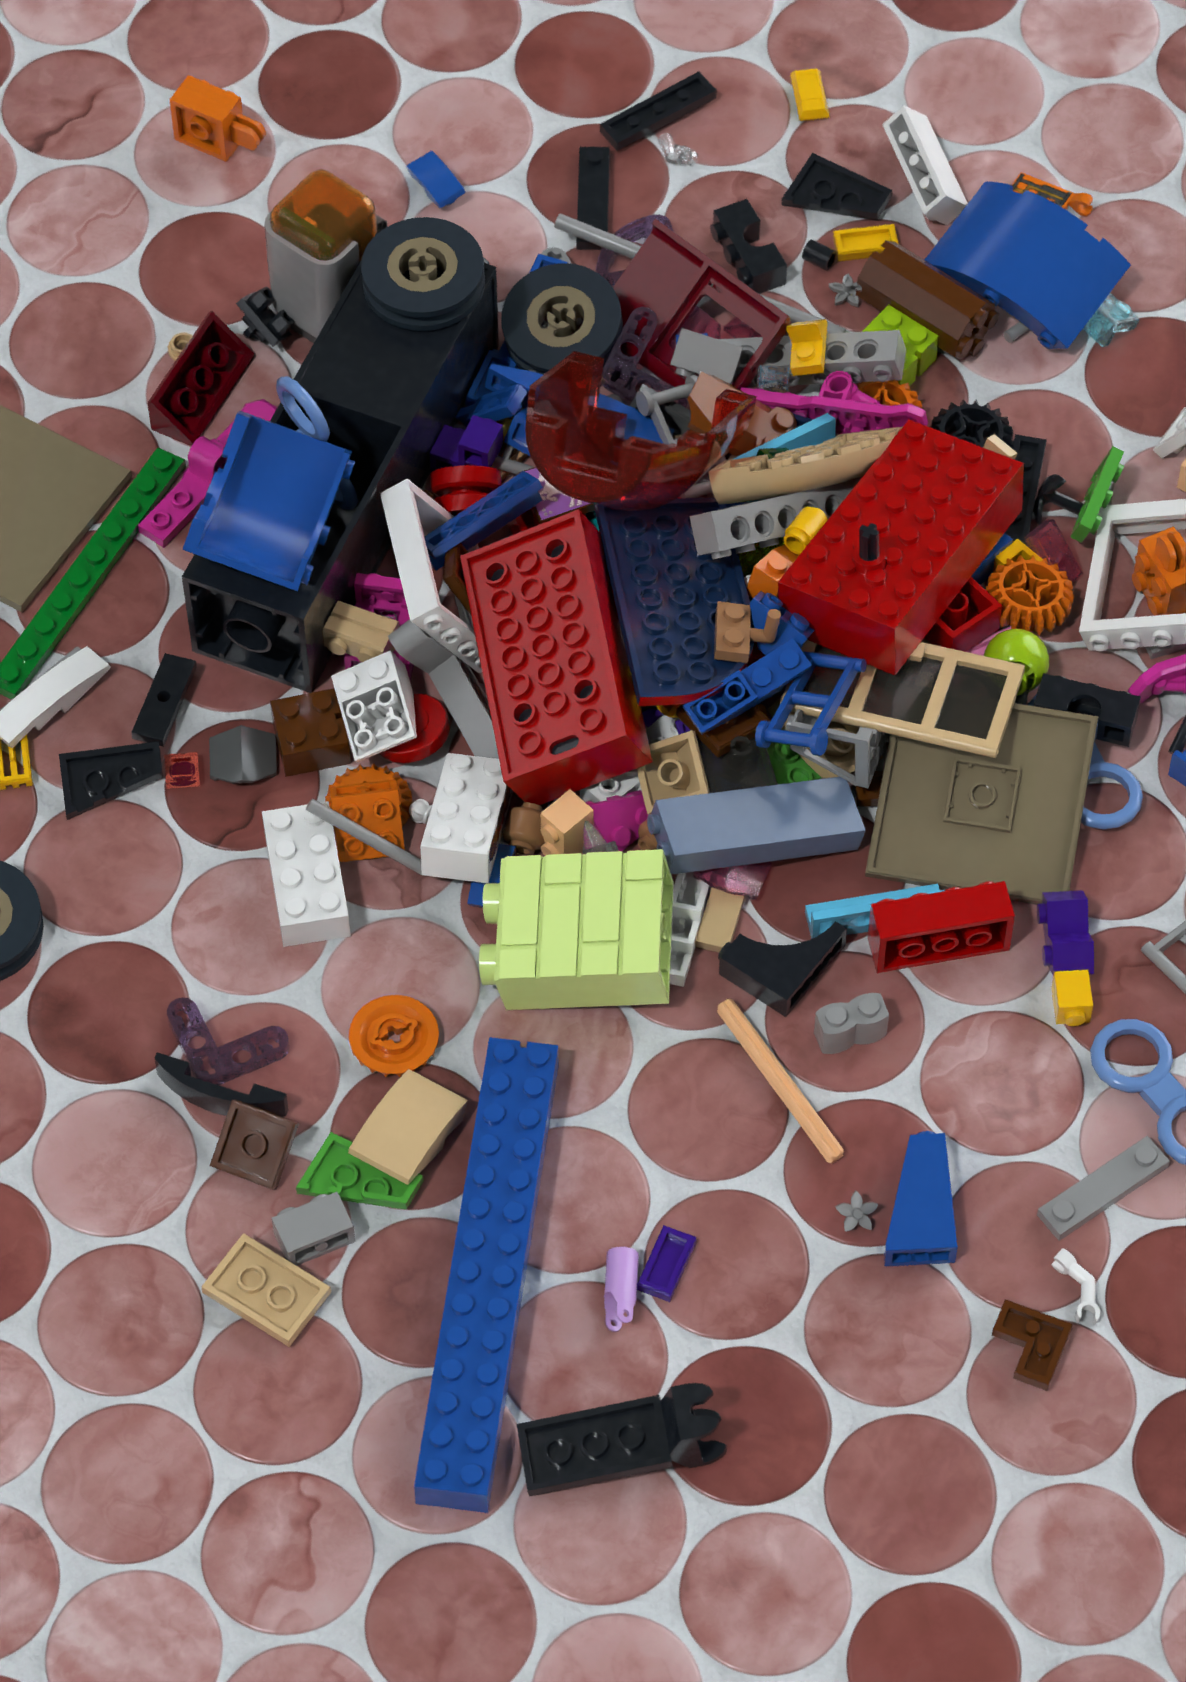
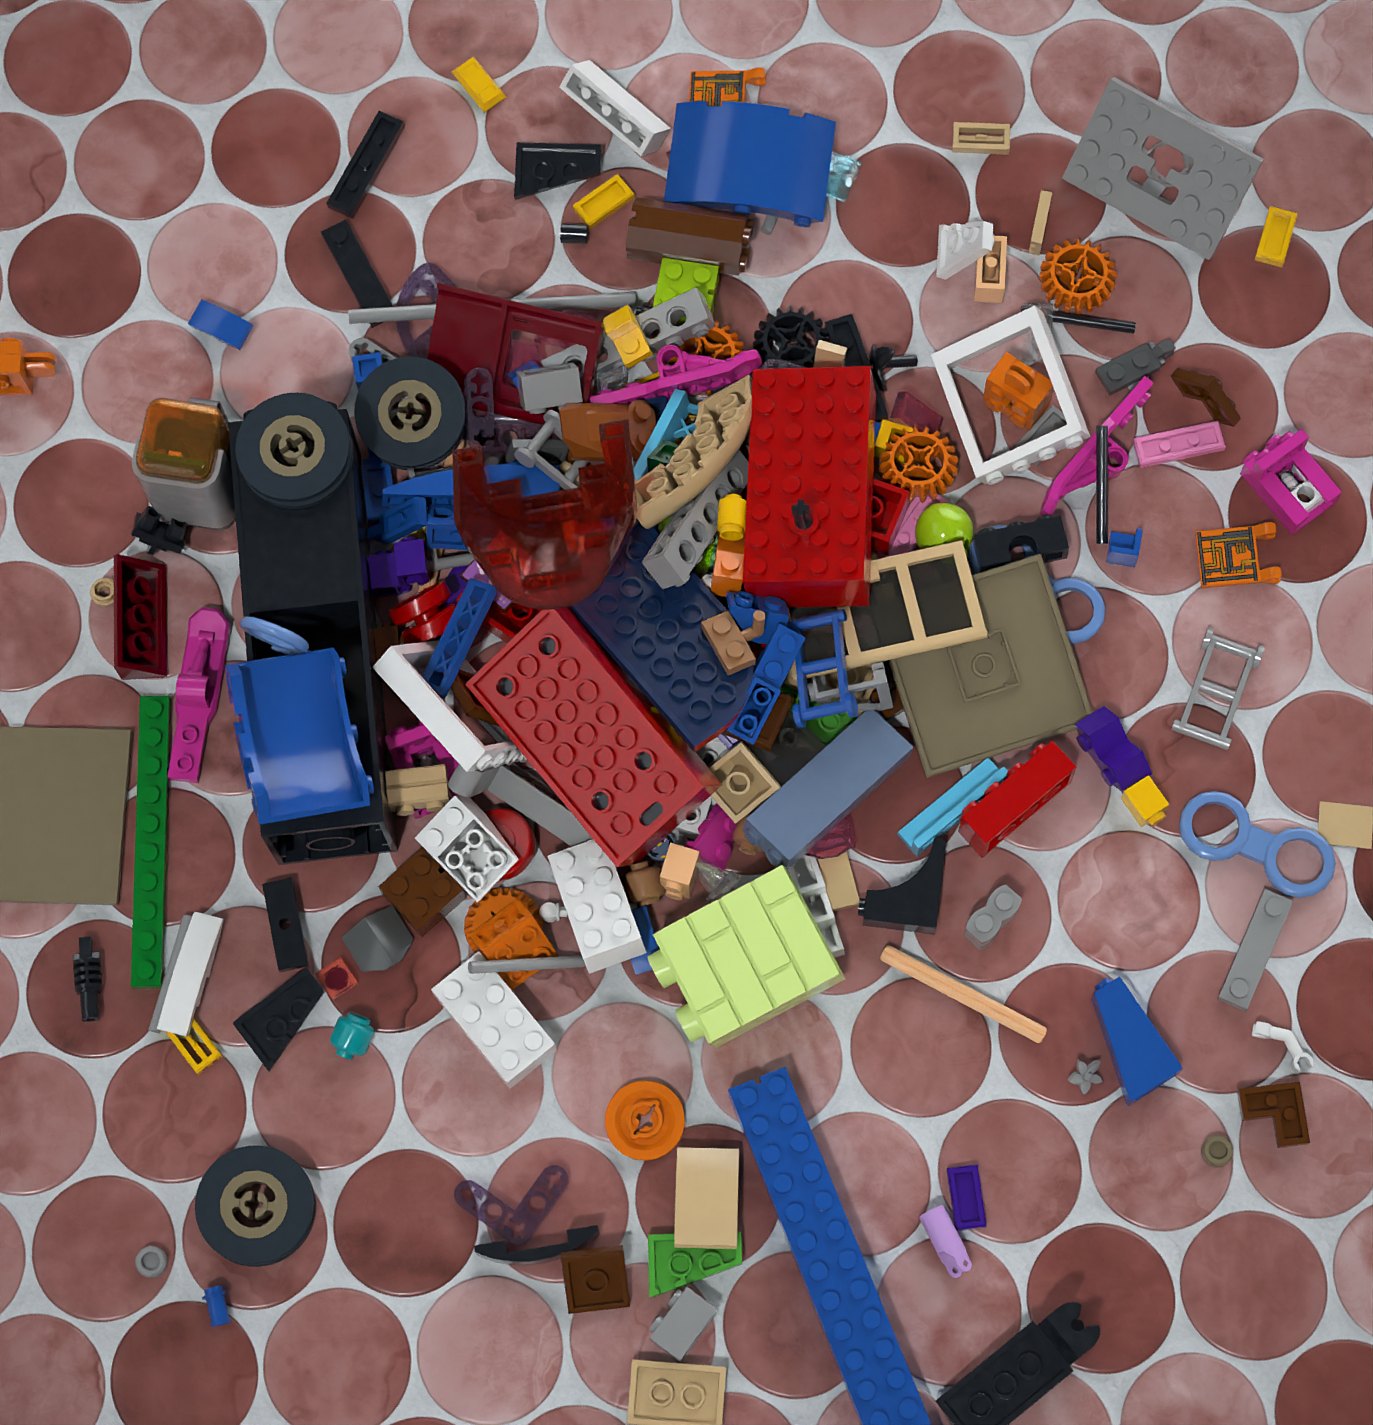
camera: 25 degrees left, 15 degrees up
clear arm [658,133,698,166] -> none
black arch [710,199,787,294] -> none
light grey plant [828,273,862,307] -> none
bright green wing [1070,446,1124,543] -> none
none -> teal head [330,1012,374,1060]
none -> dark tan tile [1201,1135,1234,1168]

